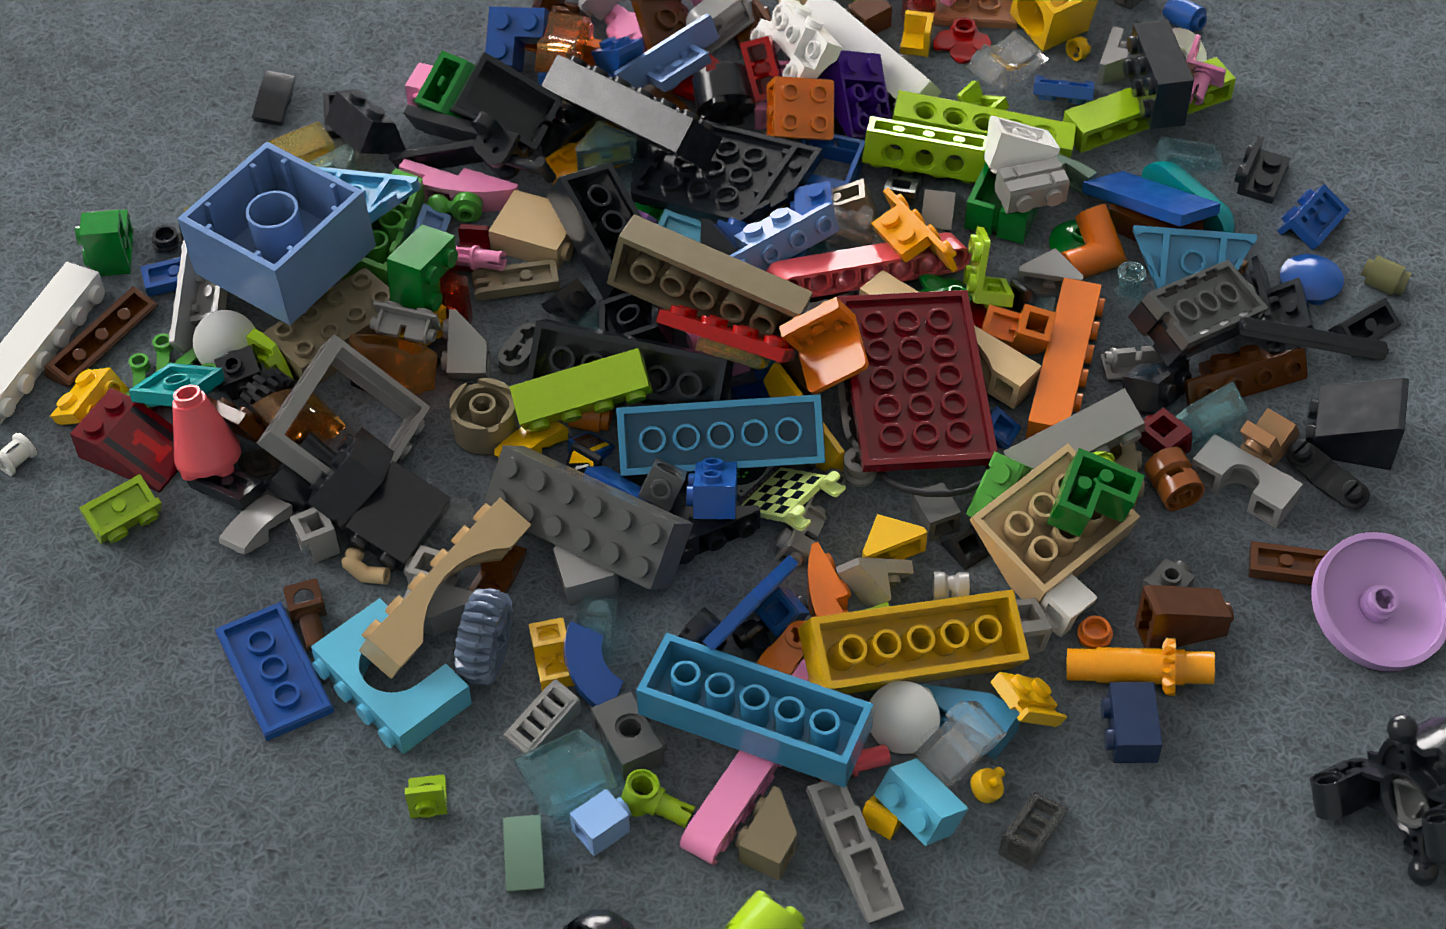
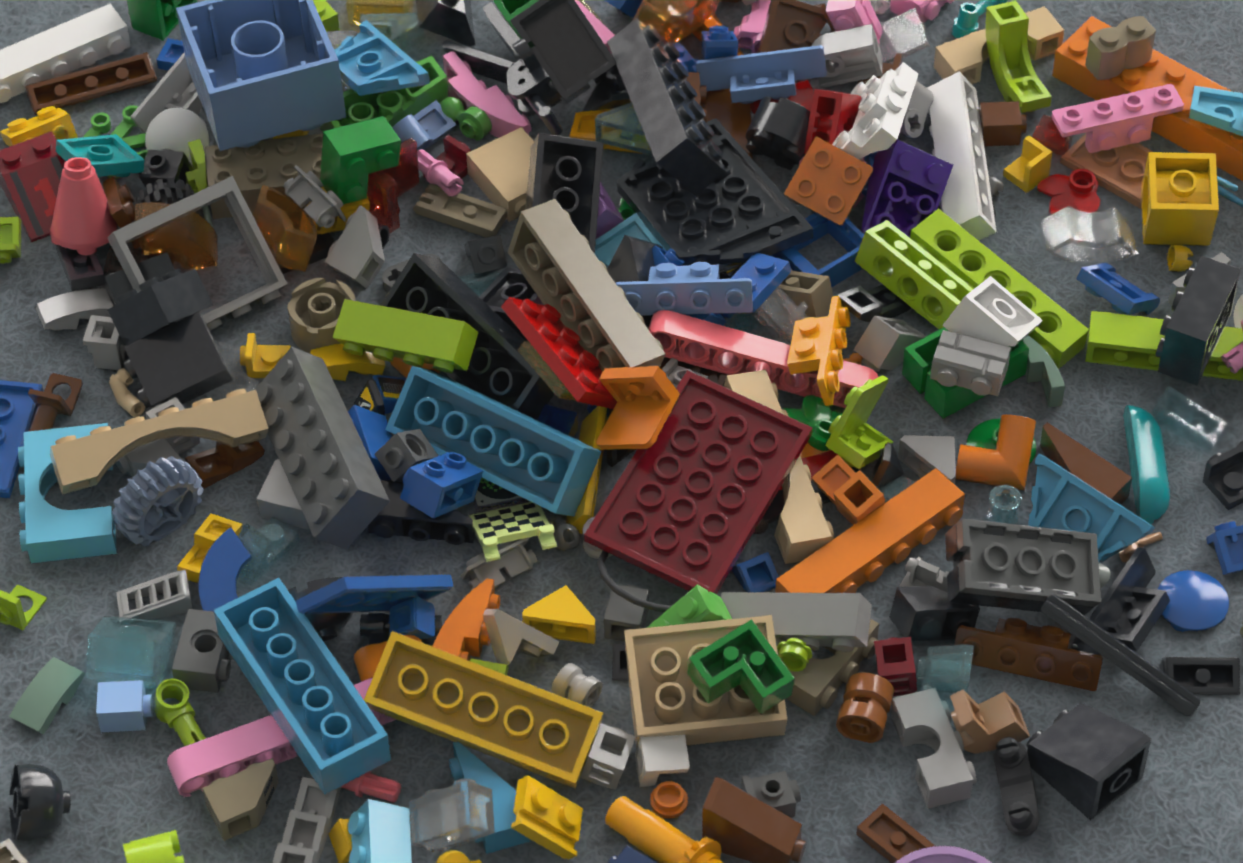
camera: 35 degrees right, 0 degrees up
white dish [870,681,940,754] -> none
lime bracket [957,81,1009,110] -> none
blue tile [1082,171,1221,226] -> none
none -> yellow bracket [240,333,291,378]

